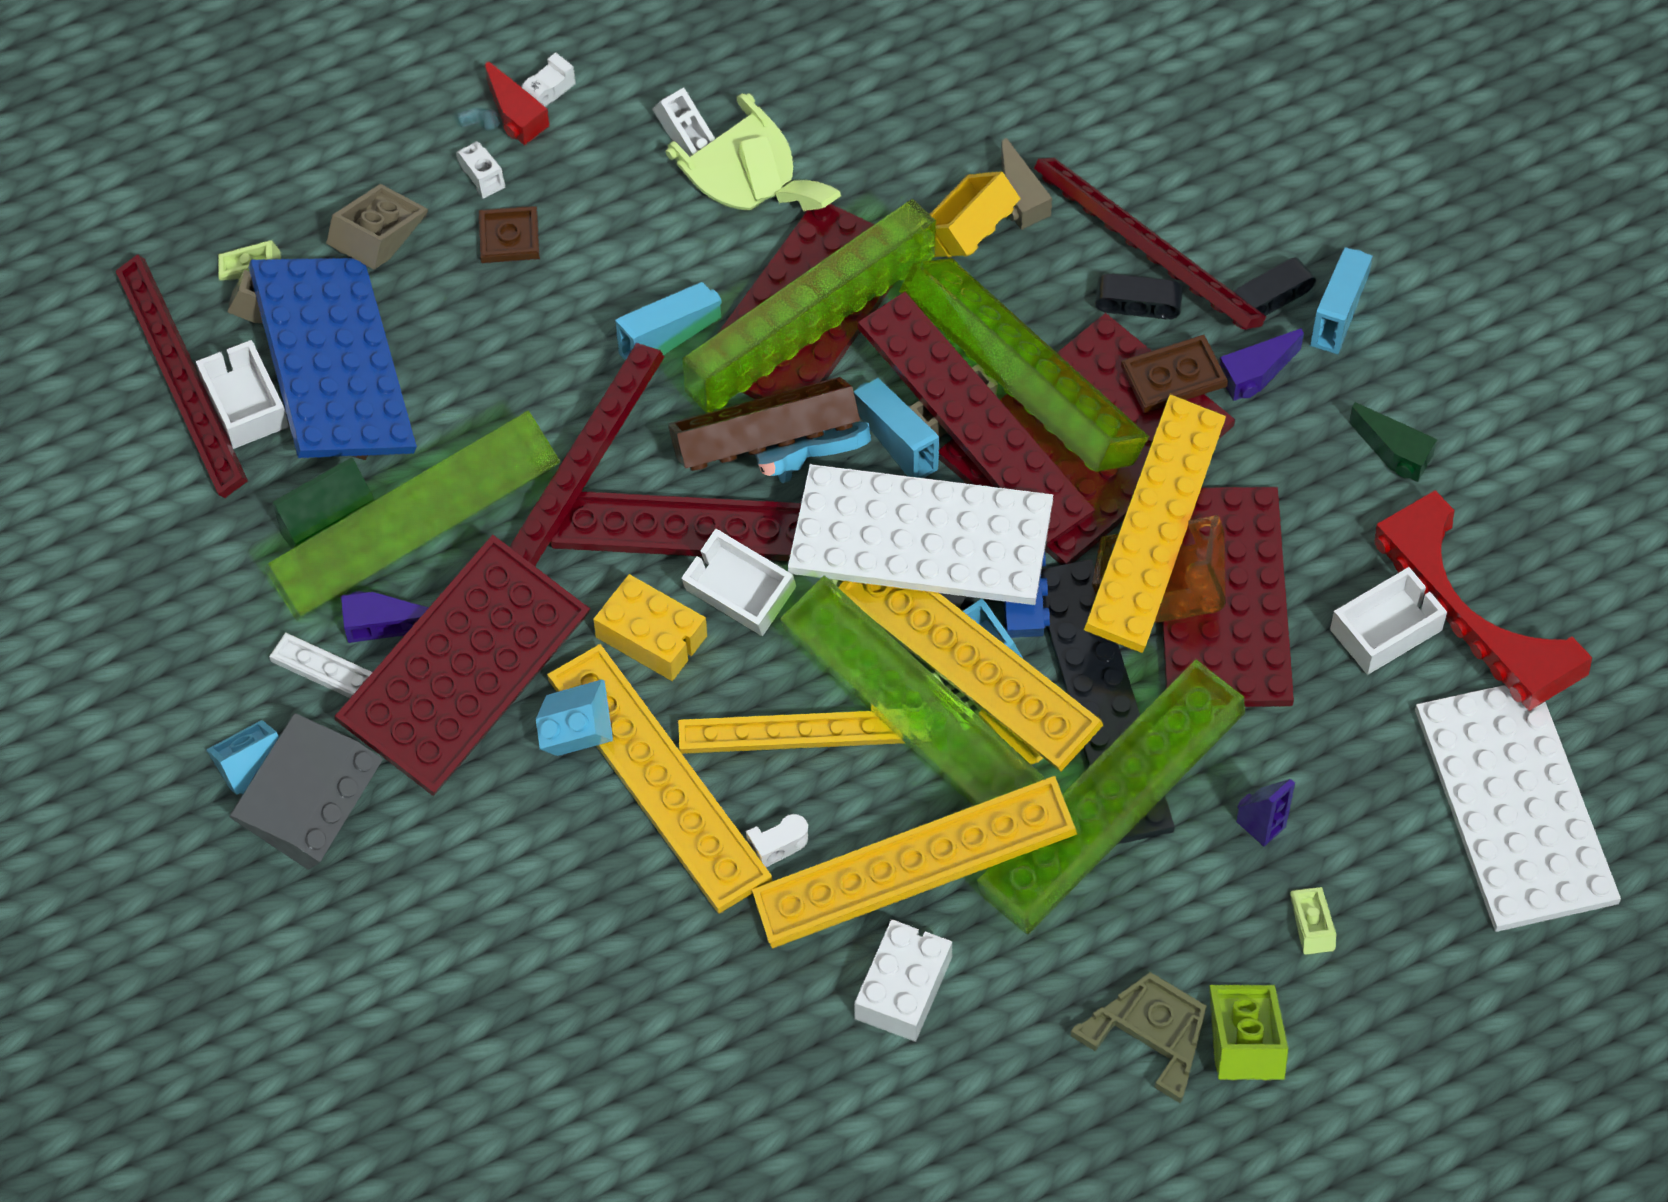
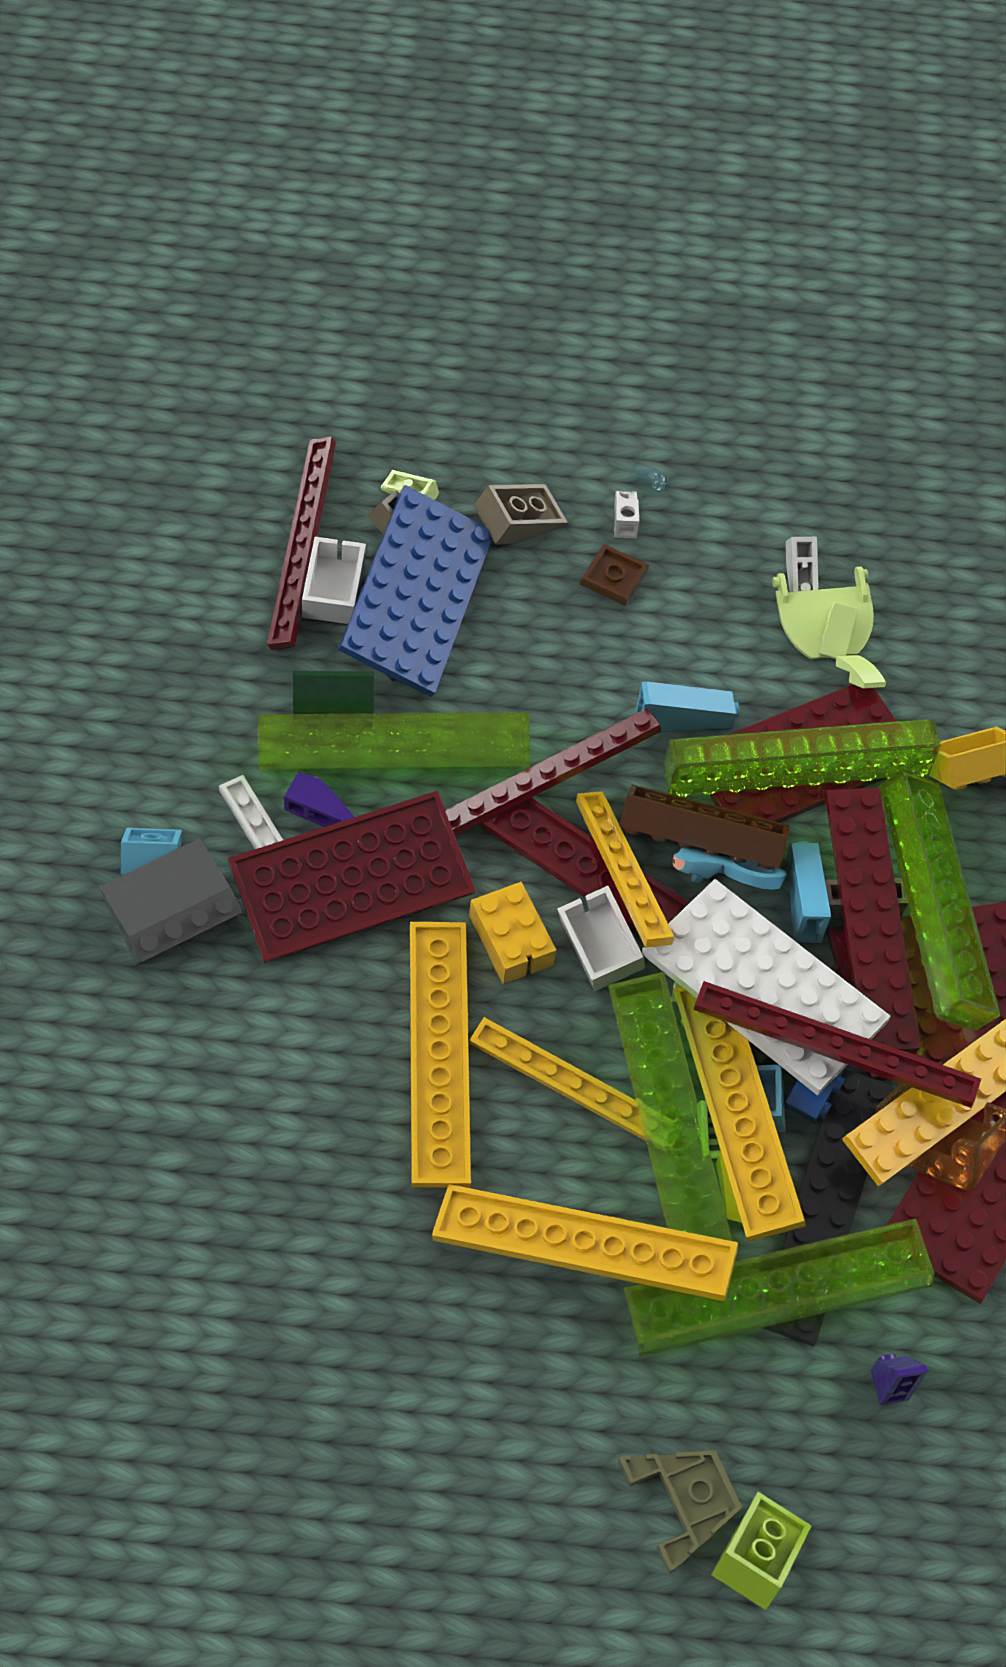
camera: 25 degrees right, 0 degrees up
red slope [485,61,550,145] -> none
white leg [522,52,576,107] -> none
medium azure slope [536,680,613,756] -> none
white leg [746,814,808,867] -> none
white piece [855,919,952,1042] -> none
yellowish green slope [1290,887,1336,954] -> none
none -> yellow plate [576,791,674,948]
none -> dark red plate [693,981,981,1108]

